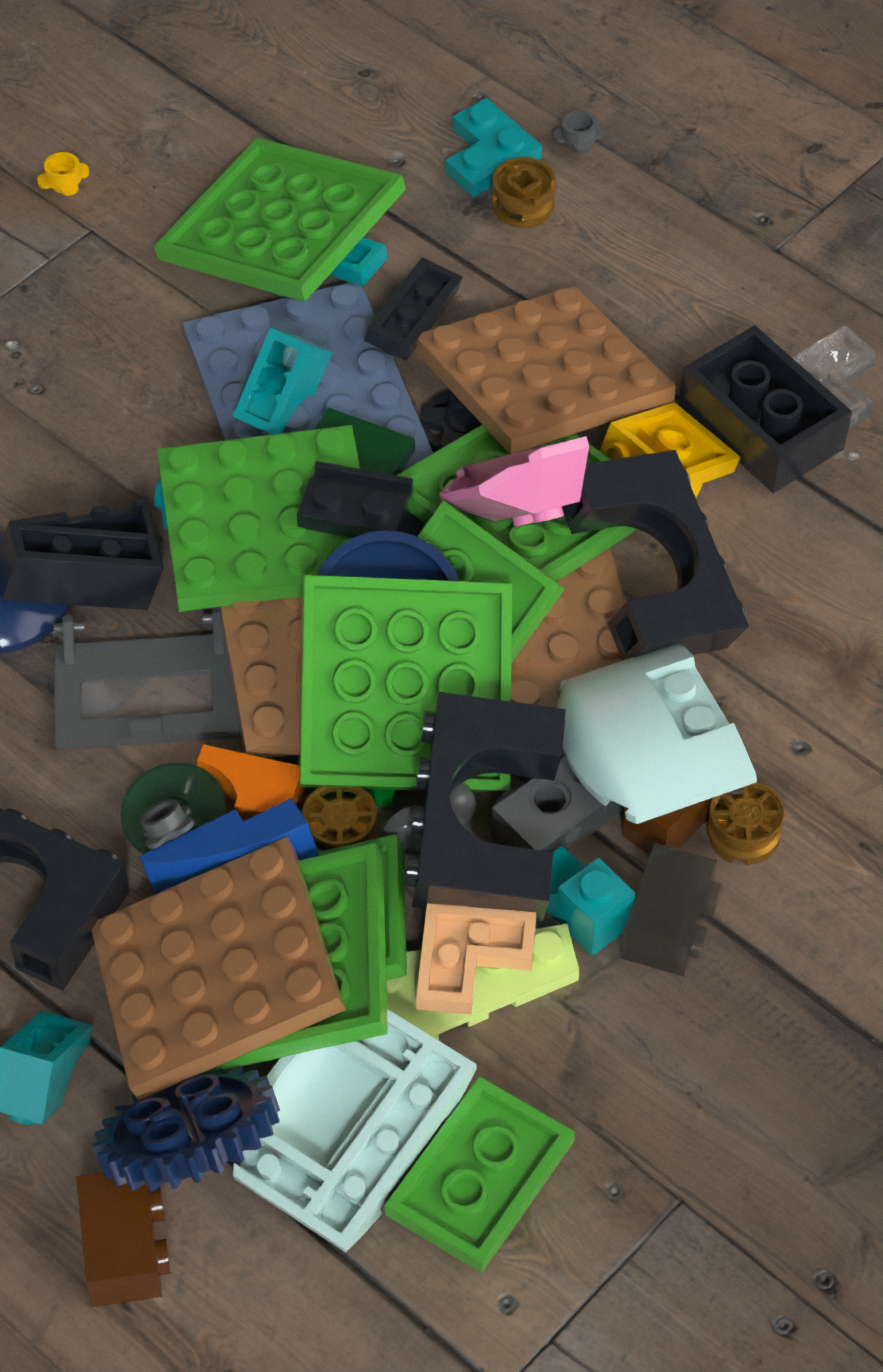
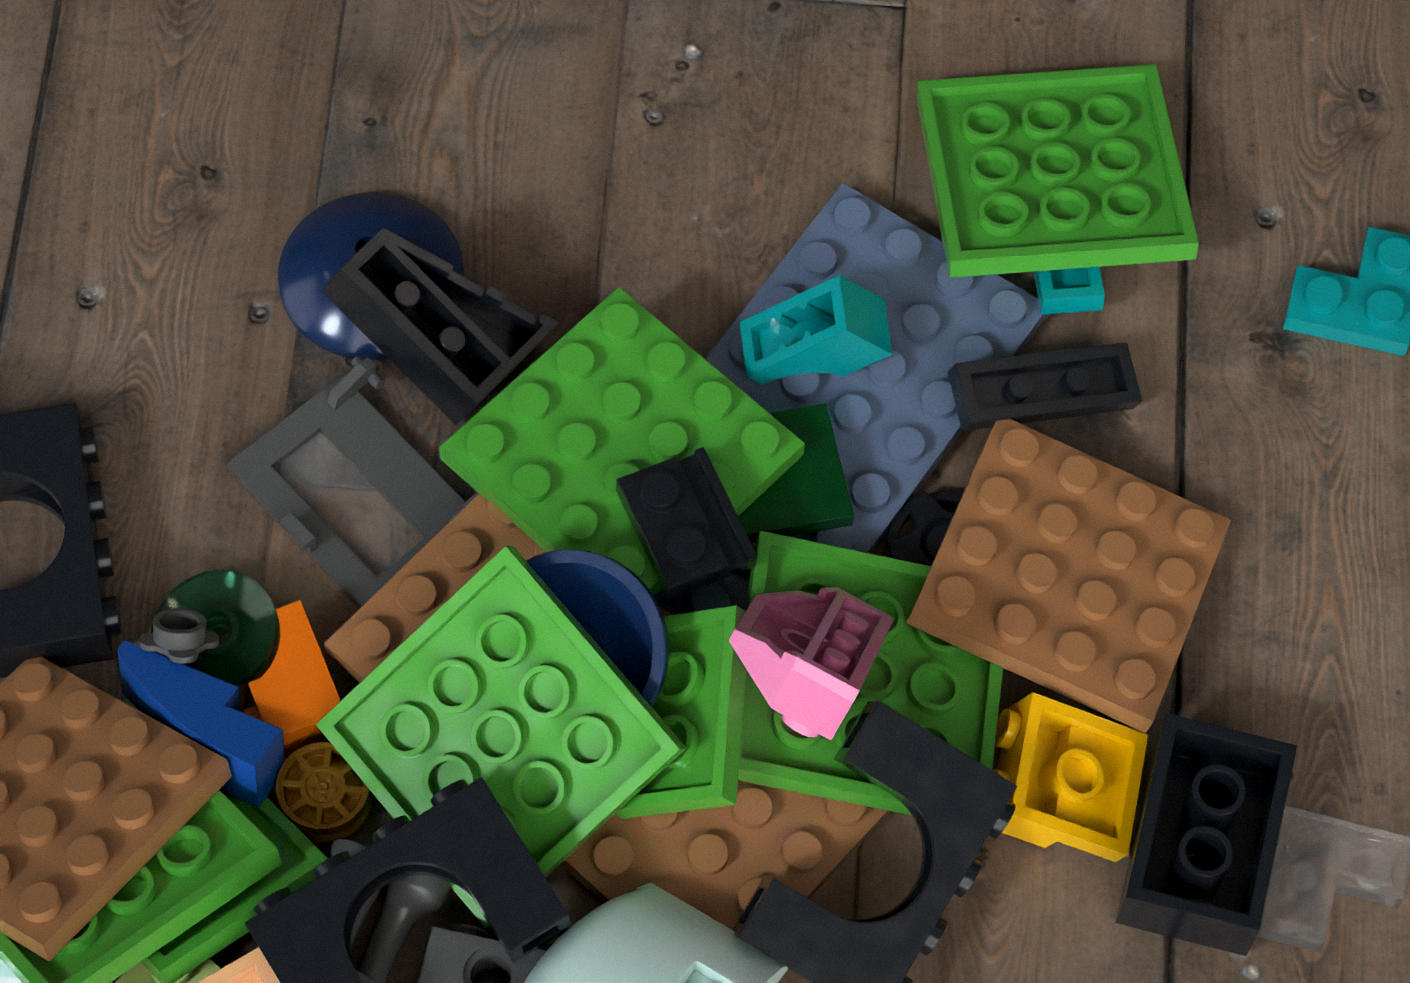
camera: 50 degrees right, 10 degrees up
pearl gold wheel [492,157,556,228] -> none

